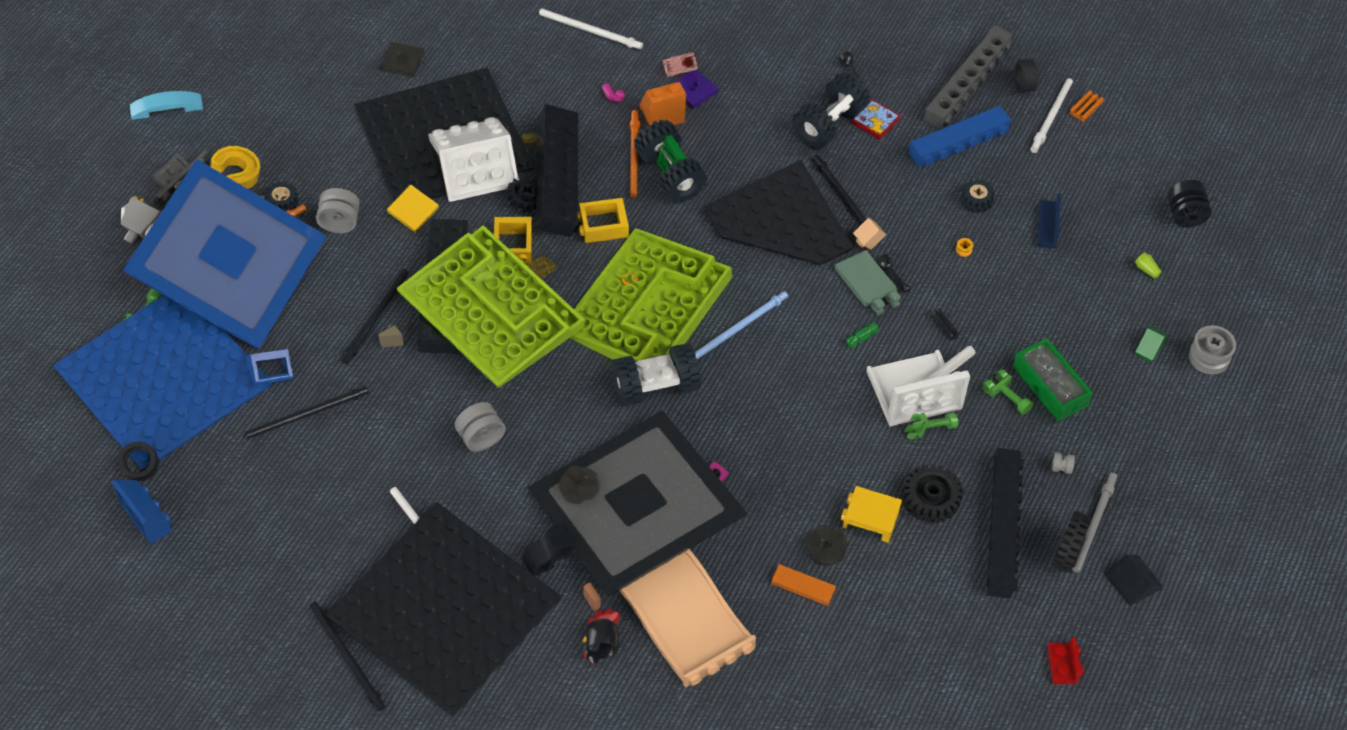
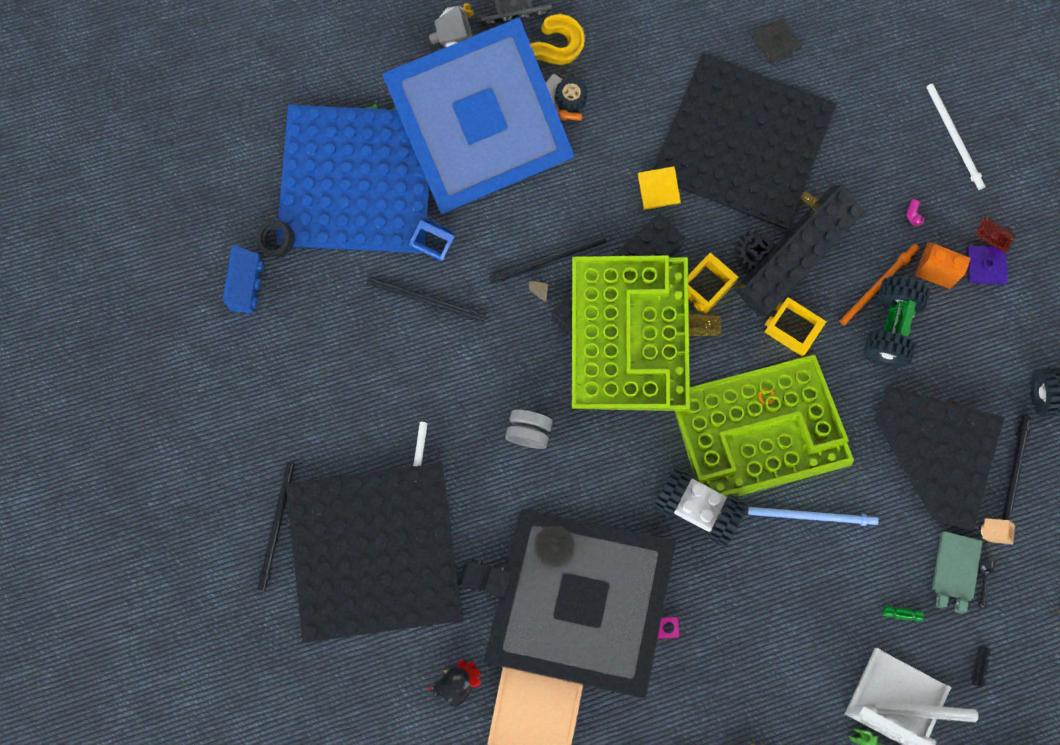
camera: 45 degrees right, 20 degrees up
light grey wheel [316,188,360,233] -> none
white bracket [428,118,518,202] -> none
nougat tile [583,583,601,611] -> none

